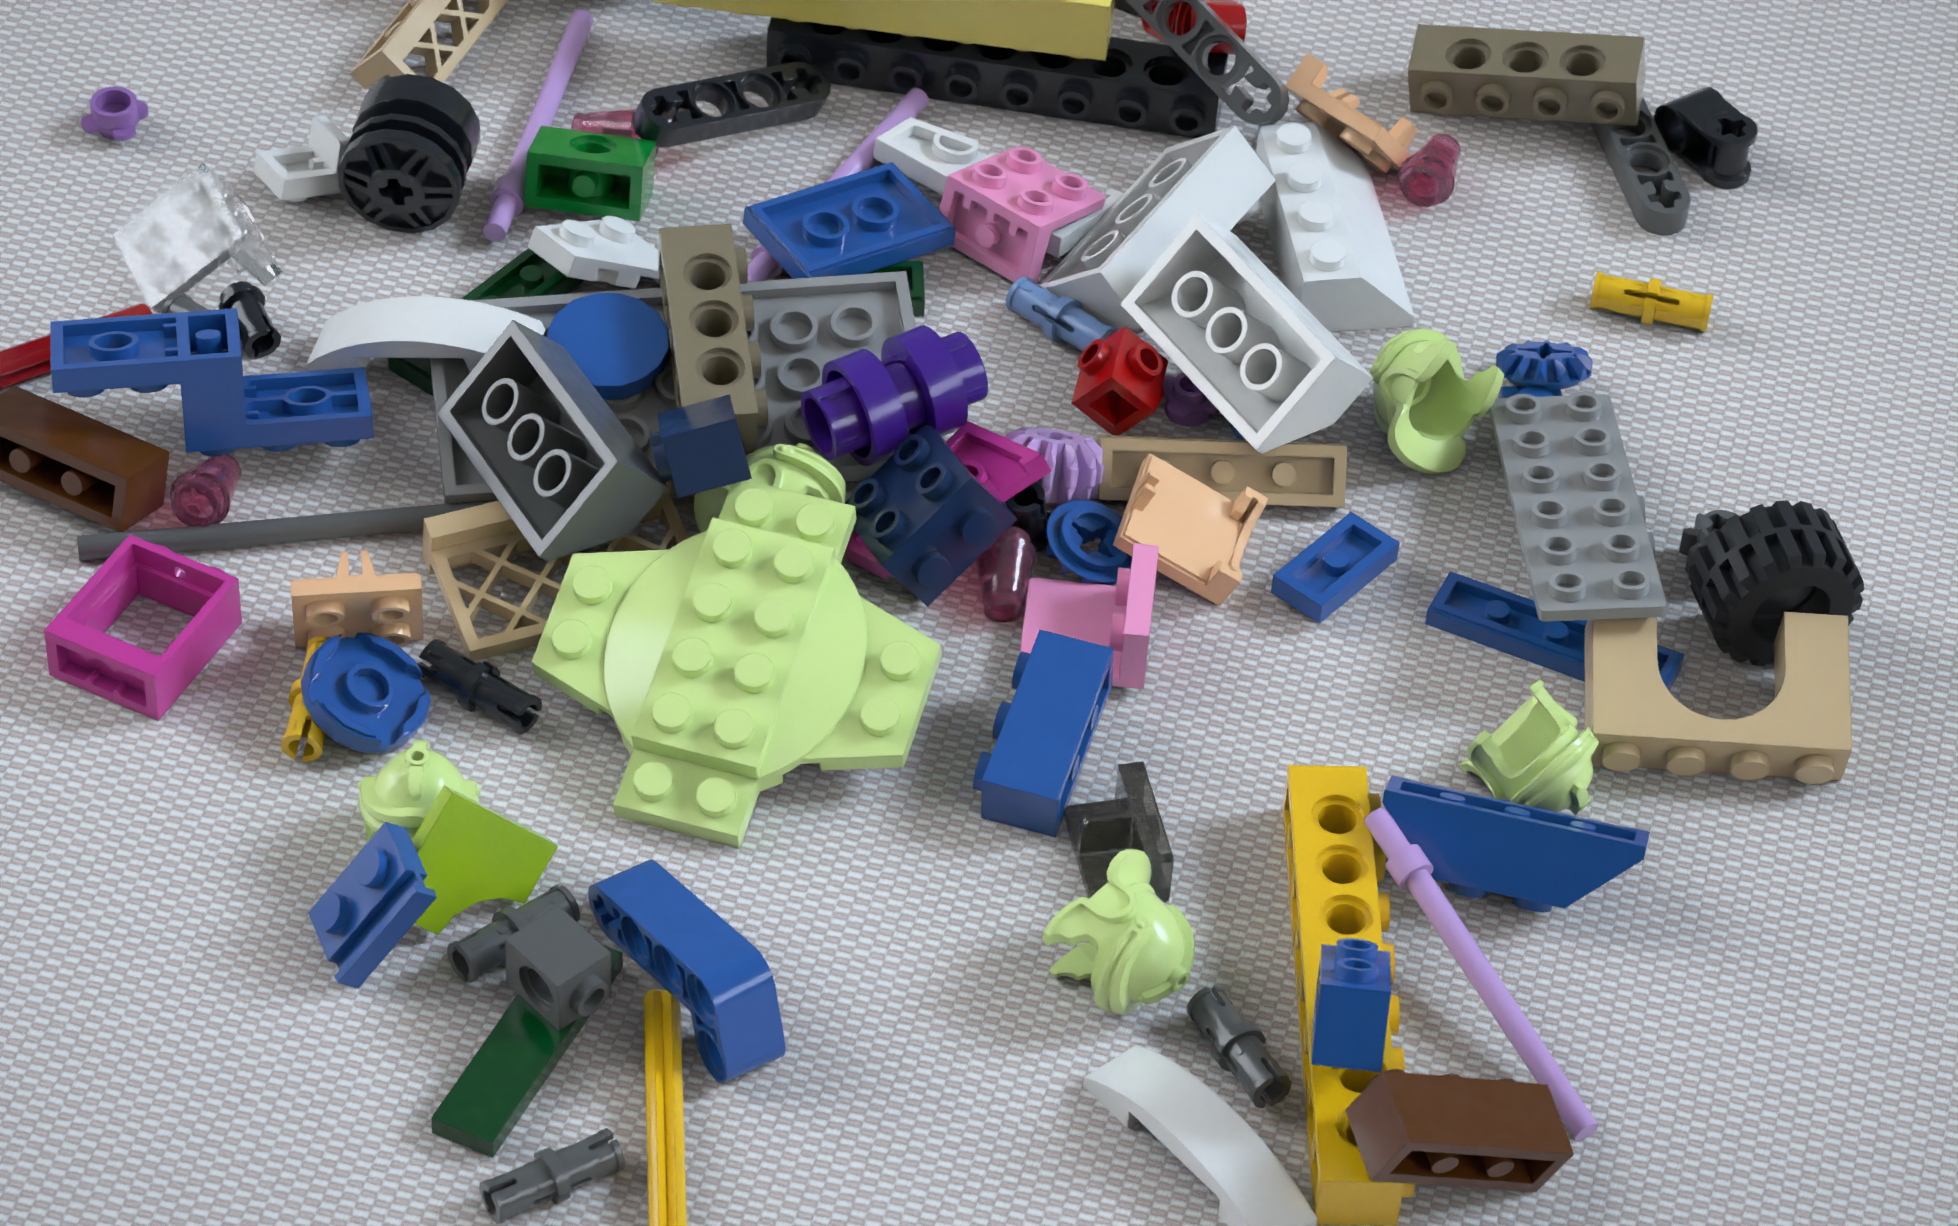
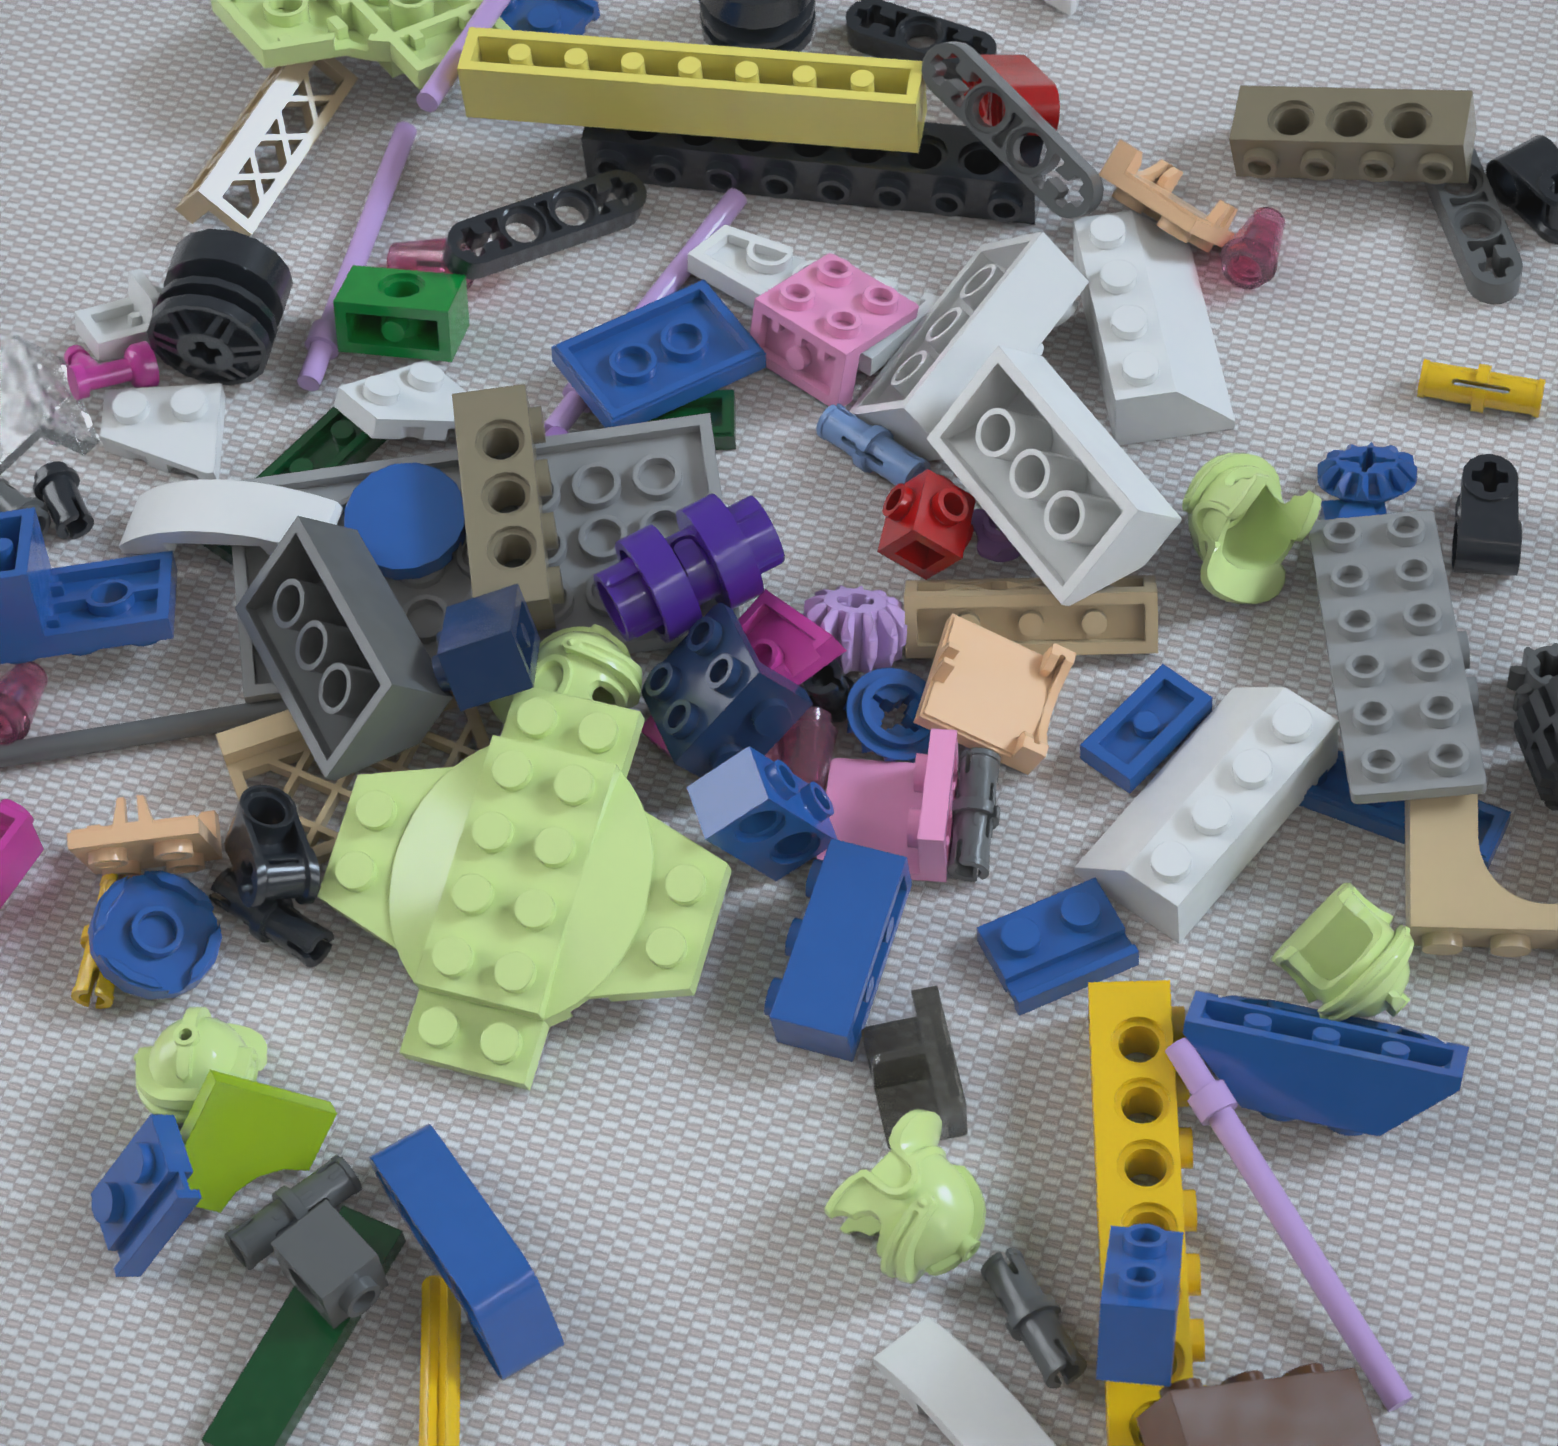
camera: 10 degrees right, 10 degrees up
none -> dark pink piece [64,341,160,400]
none -> white wing [100,383,226,479]
none -> black piece [224,785,320,908]
none -> blue brick [687,746,838,881]
none -> dark grey pin [947,747,1001,882]
none -> blue plate [976,877,1139,1016]
none -> white slope [1074,687,1339,944]
none -> black piece [1452,454,1522,576]

